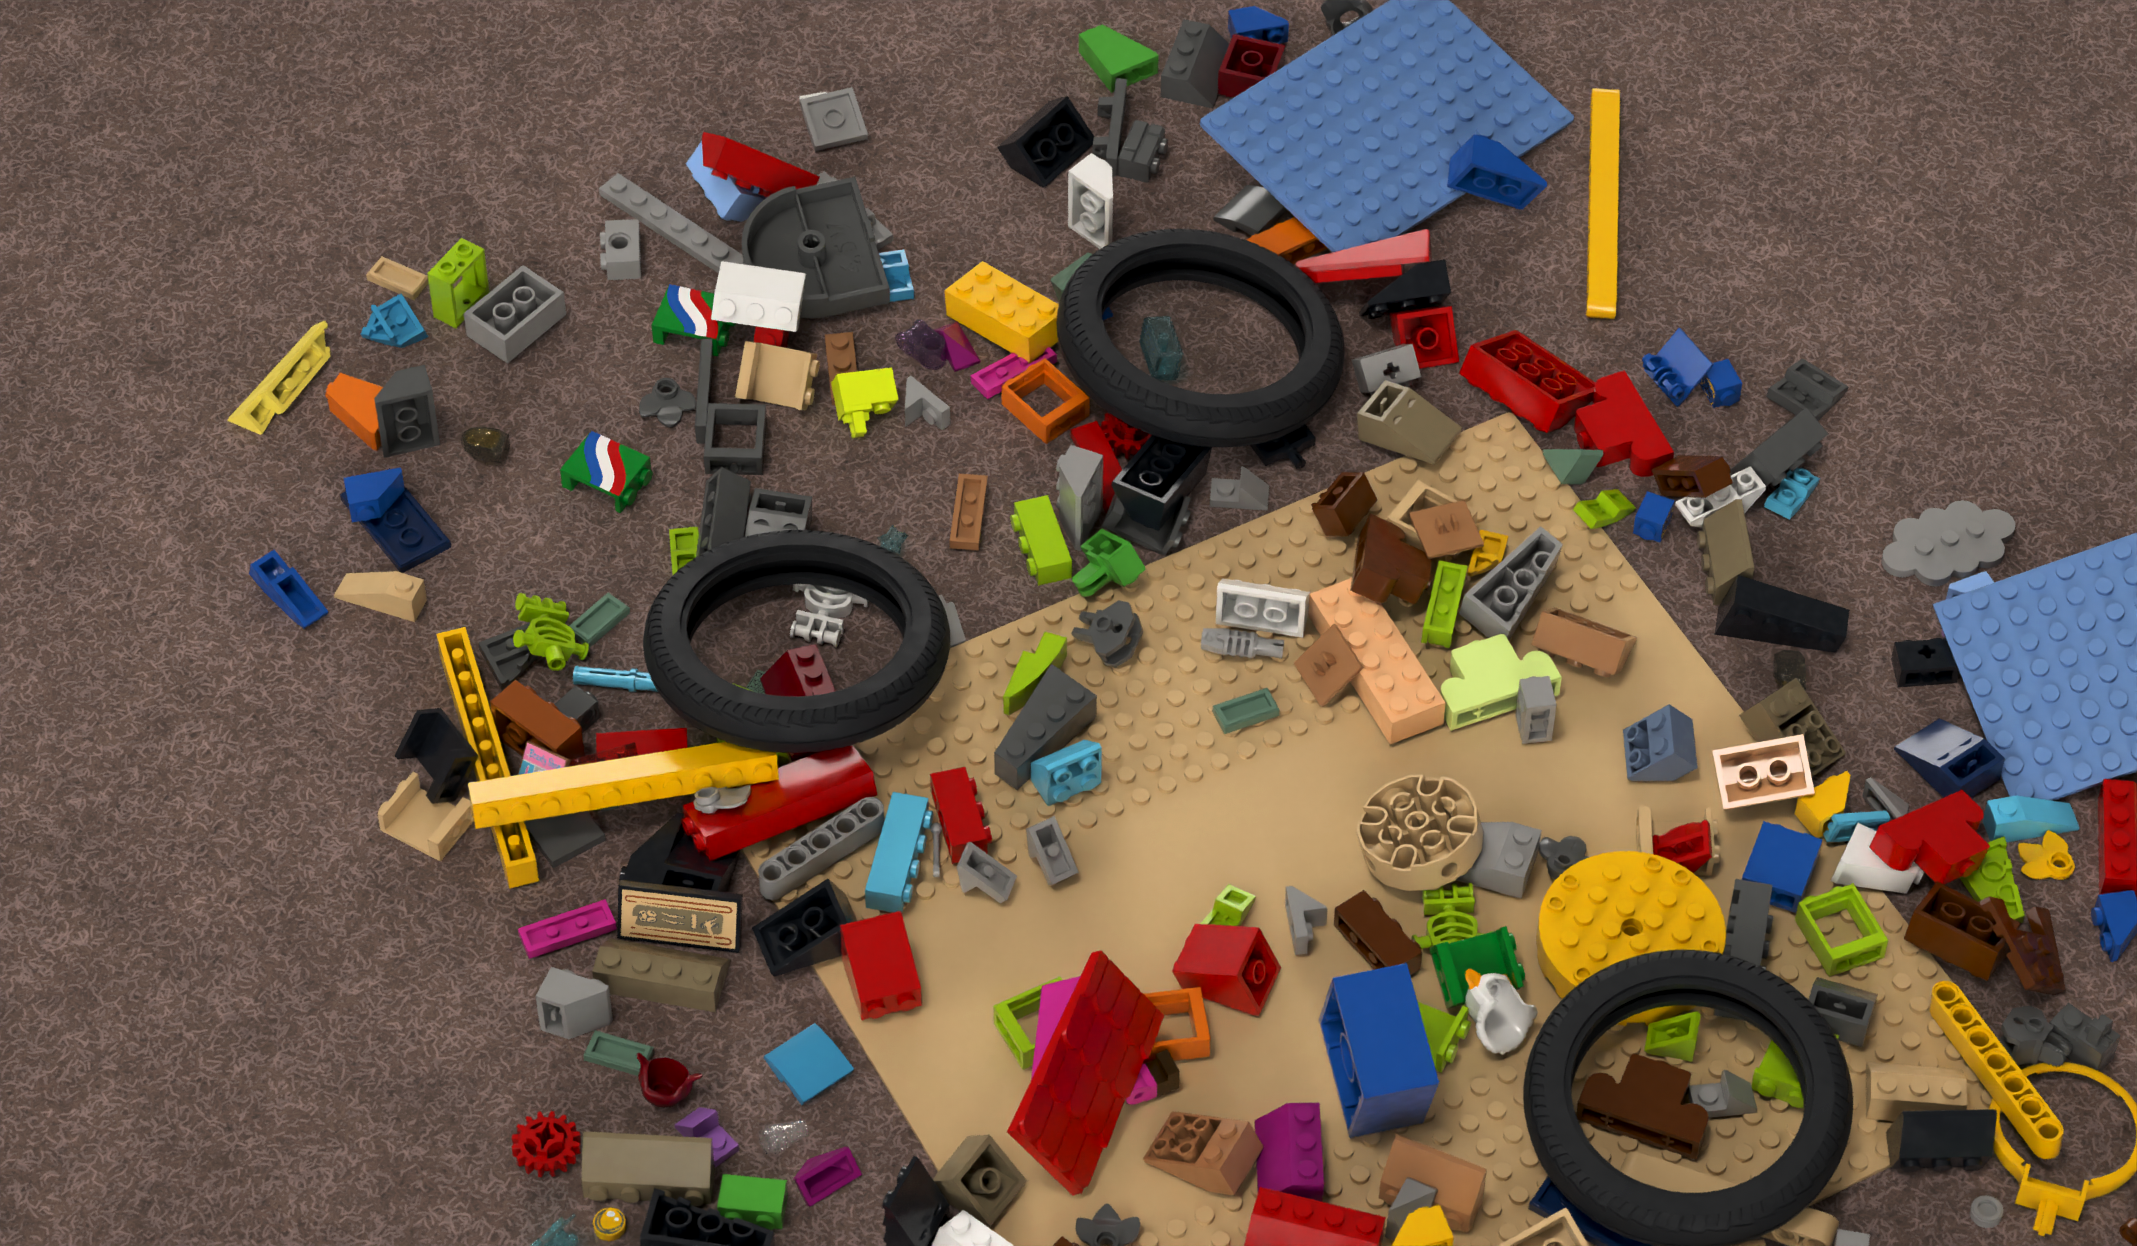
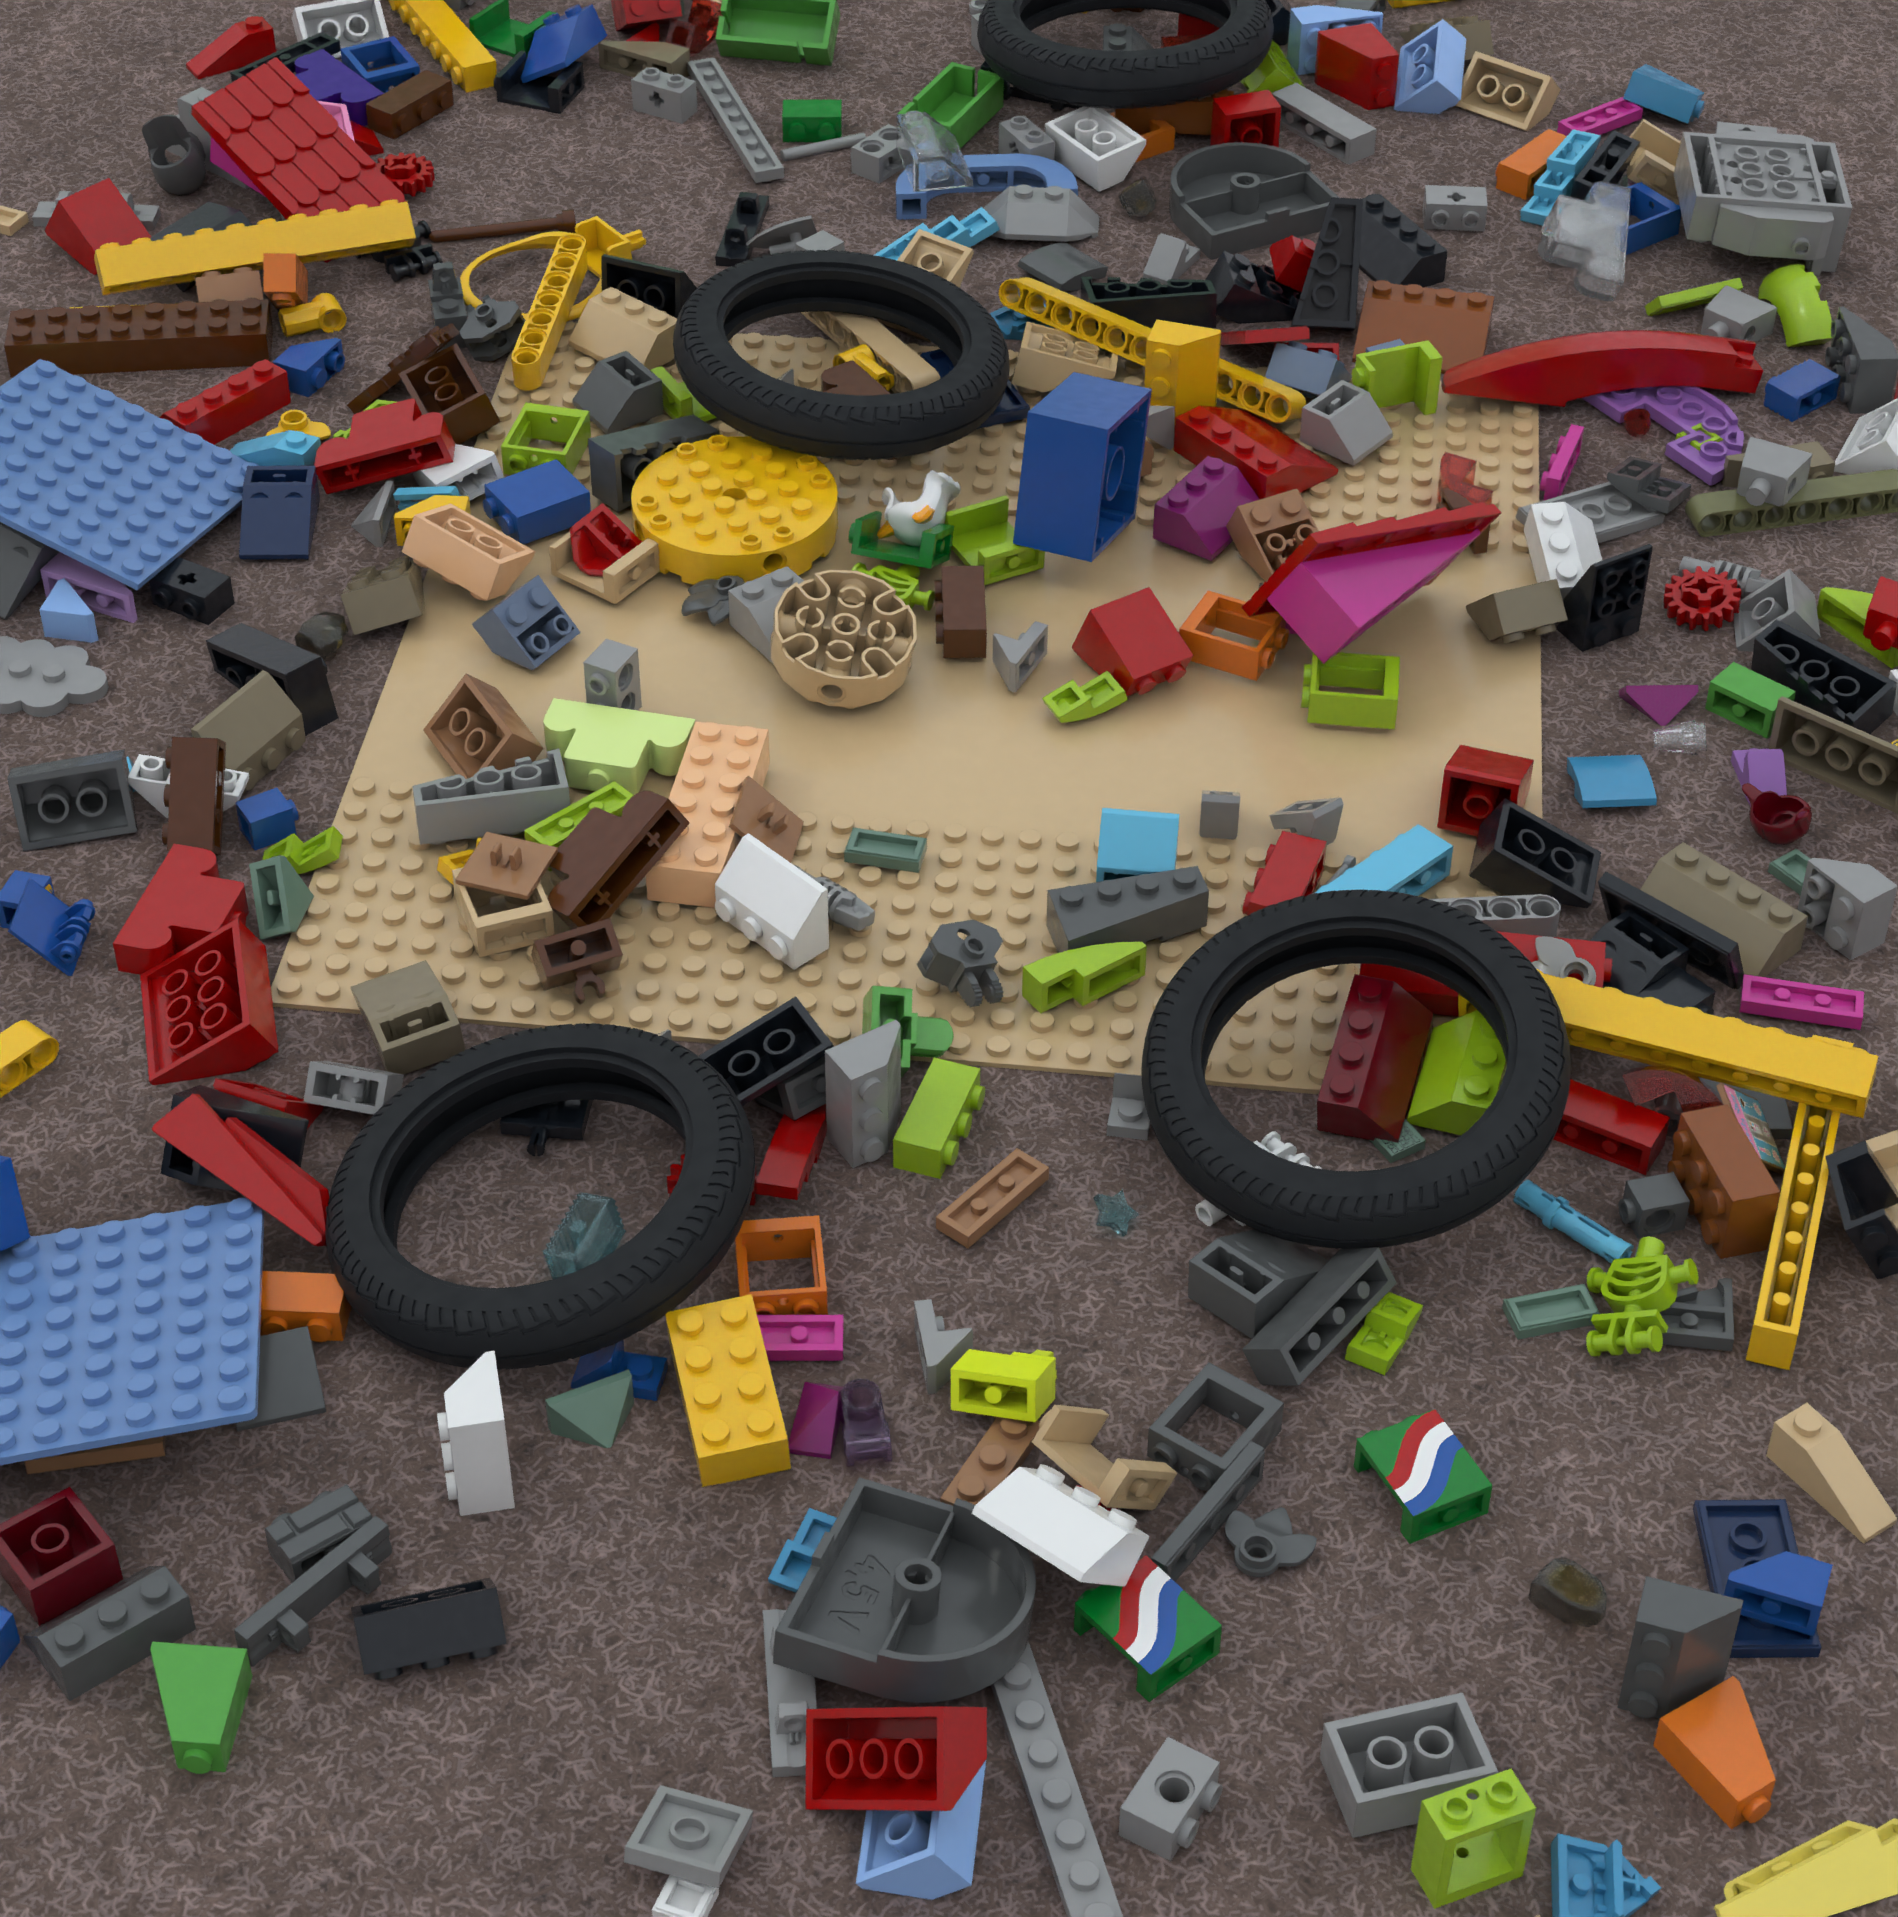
camera: 145 degrees left, 10 degrees down
none -> yellow piece [833,344,894,392]

